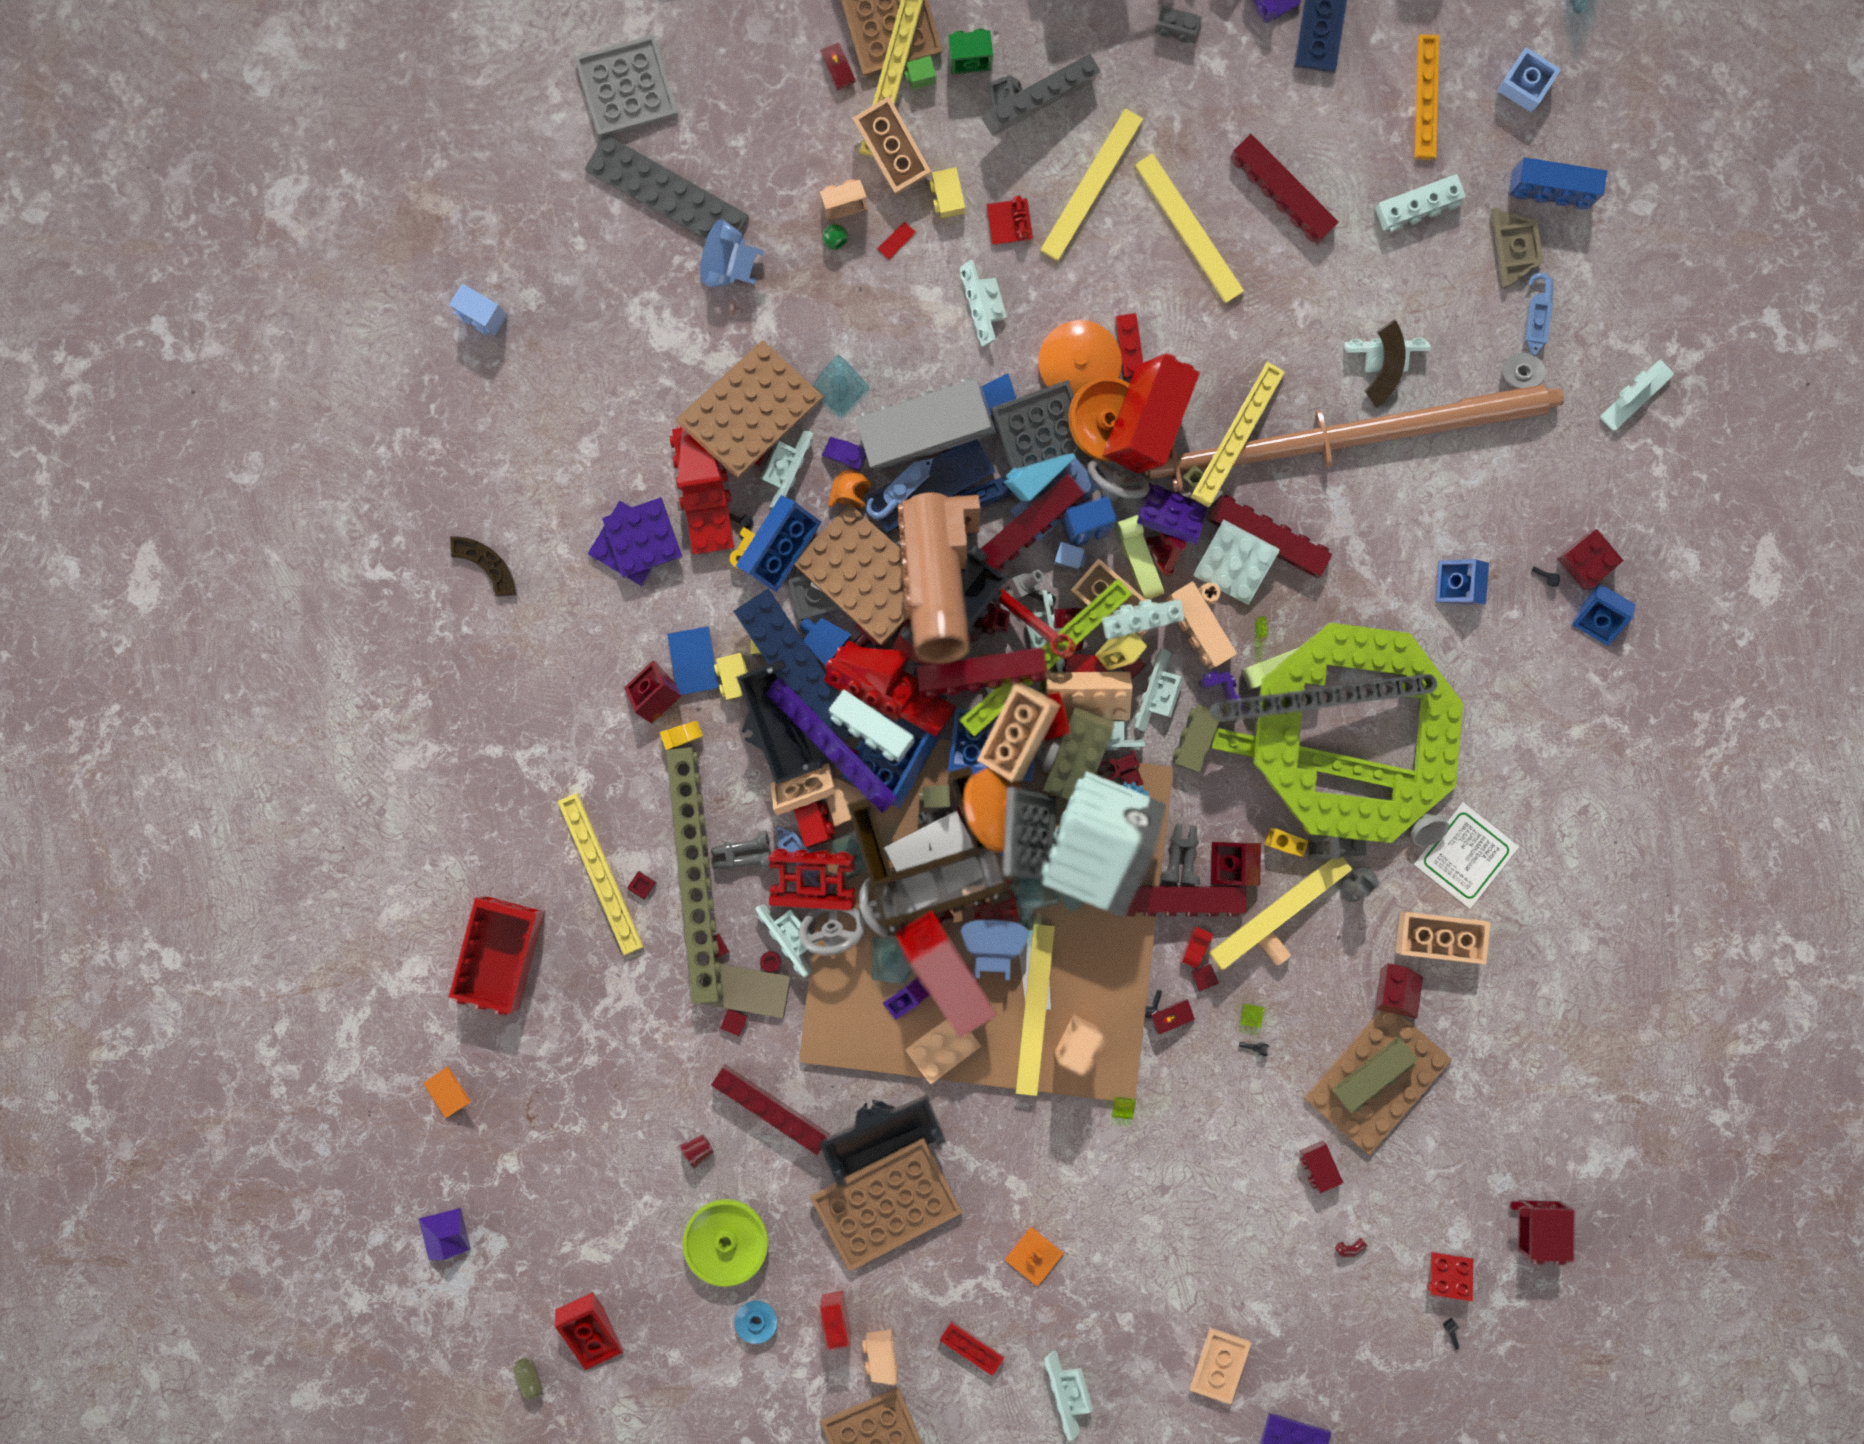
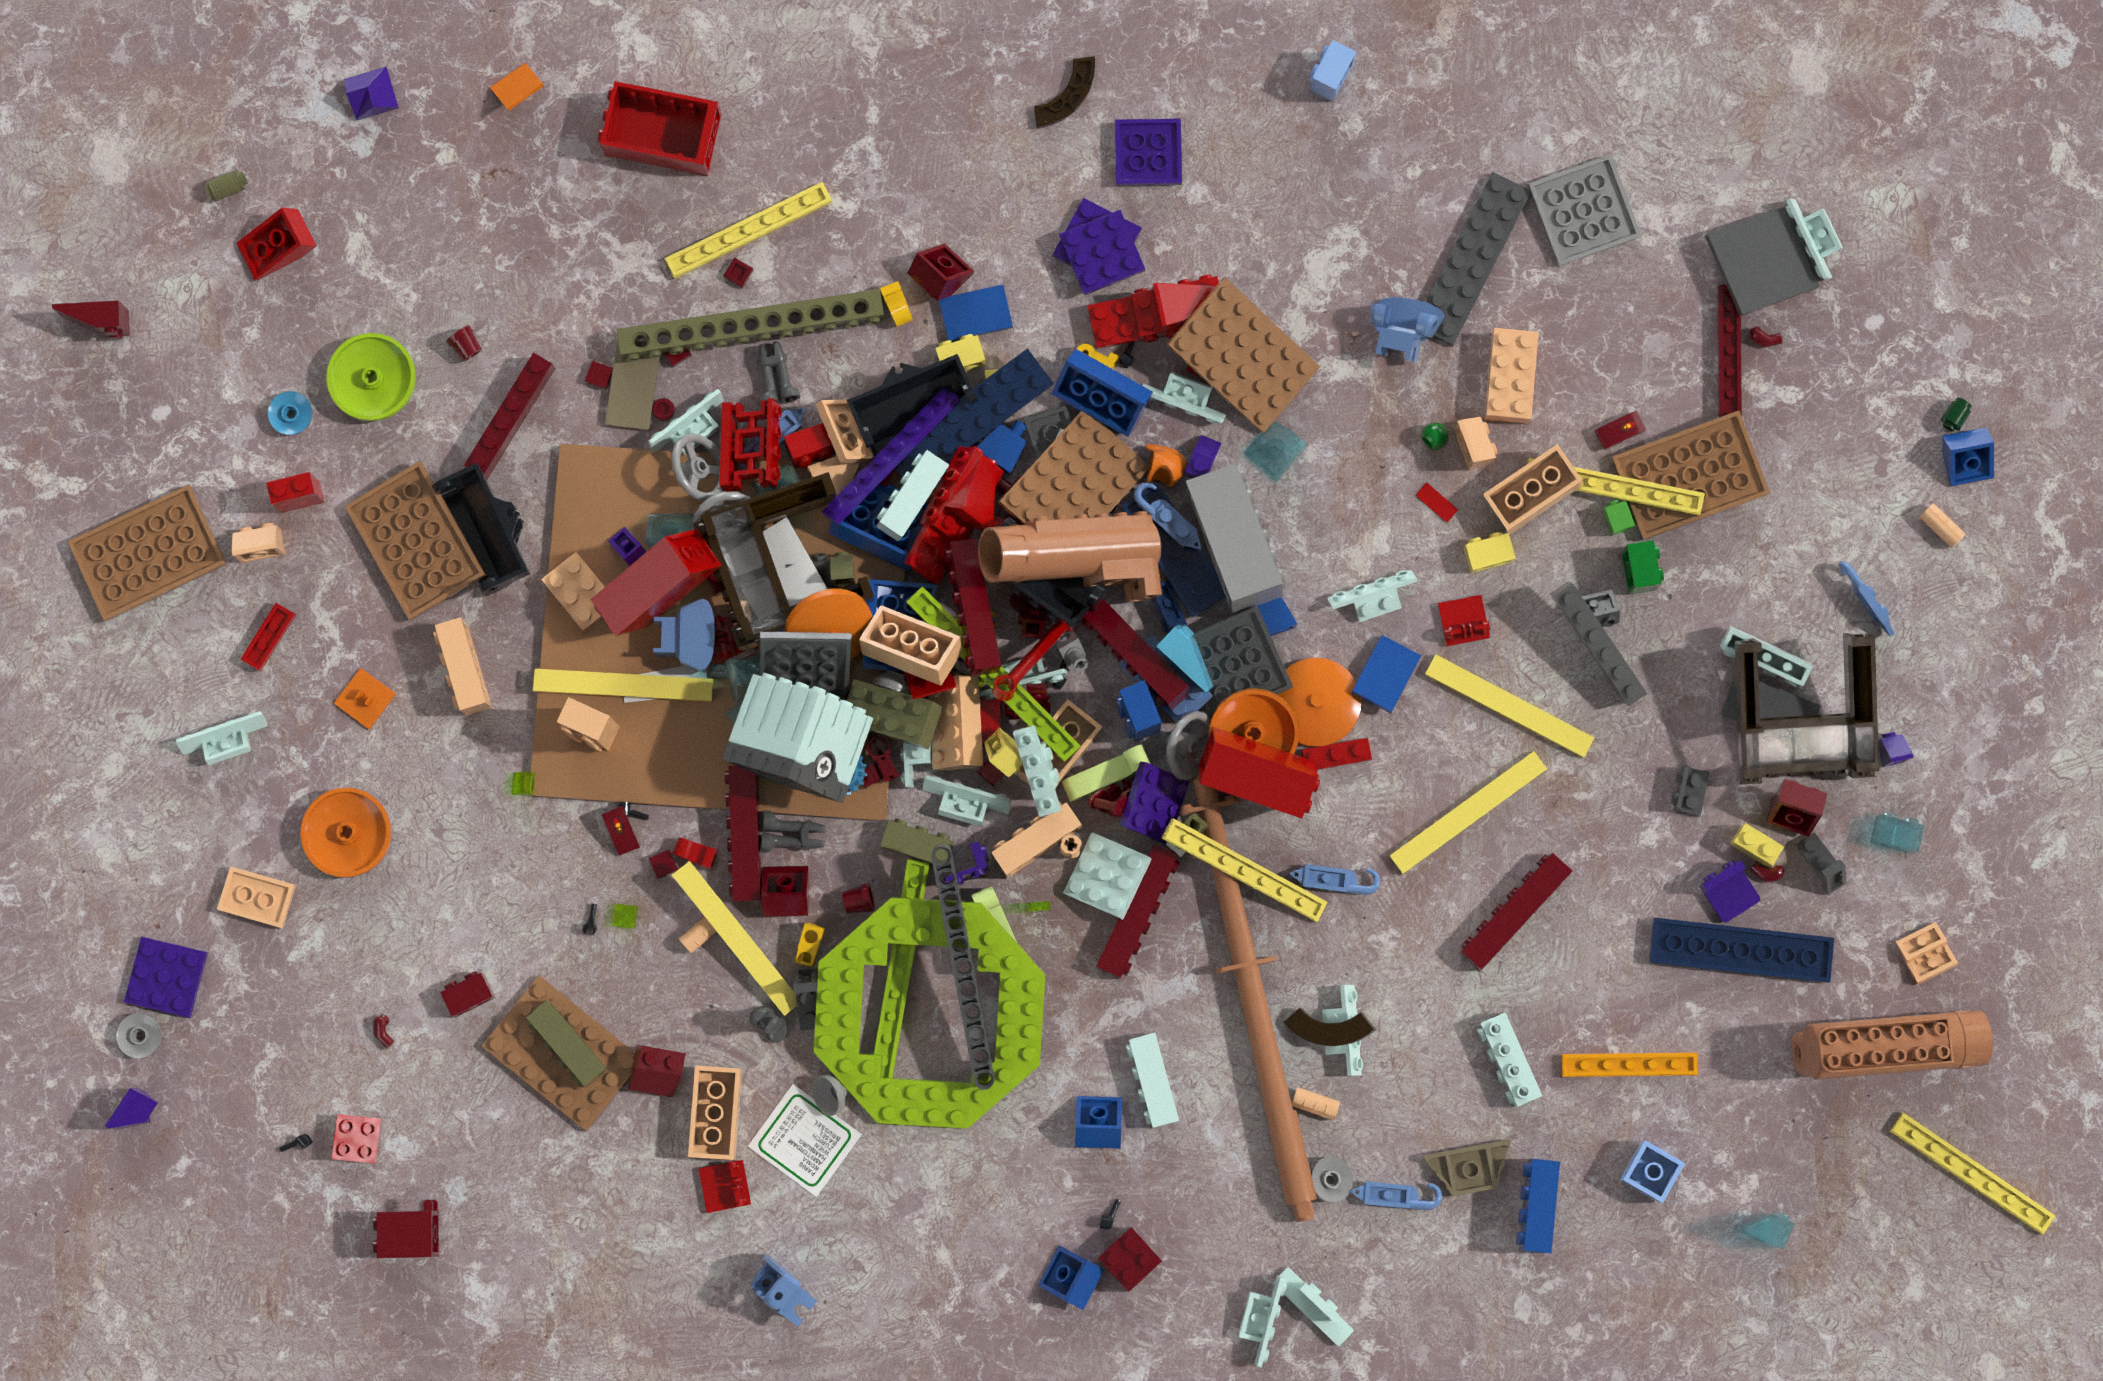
camera: 85 degrees right, 5 degrees down
light blue brick [1054,542,1087,571] -> none
none -> orange dish [300,787,392,878]
none -> light nougat brick [433,617,492,716]
none -> red hinge [699,1160,751,1213]
none -> medium blue piece [751,1253,817,1326]
none -> dark red piece [842,883,875,914]
none -> dark purple plate [1115,118,1182,186]
none -> light aqua brick [1126,1033,1179,1128]
none -> light aqua bracket [1238,1275,1286,1368]
none -> medium blue plate [1290,864,1380,895]
none -> light nougat axle [1291,1087,1340,1120]
none -> blue tile [1351,635,1422,714]
none -> light nougat brick [1484,328,1539,424]

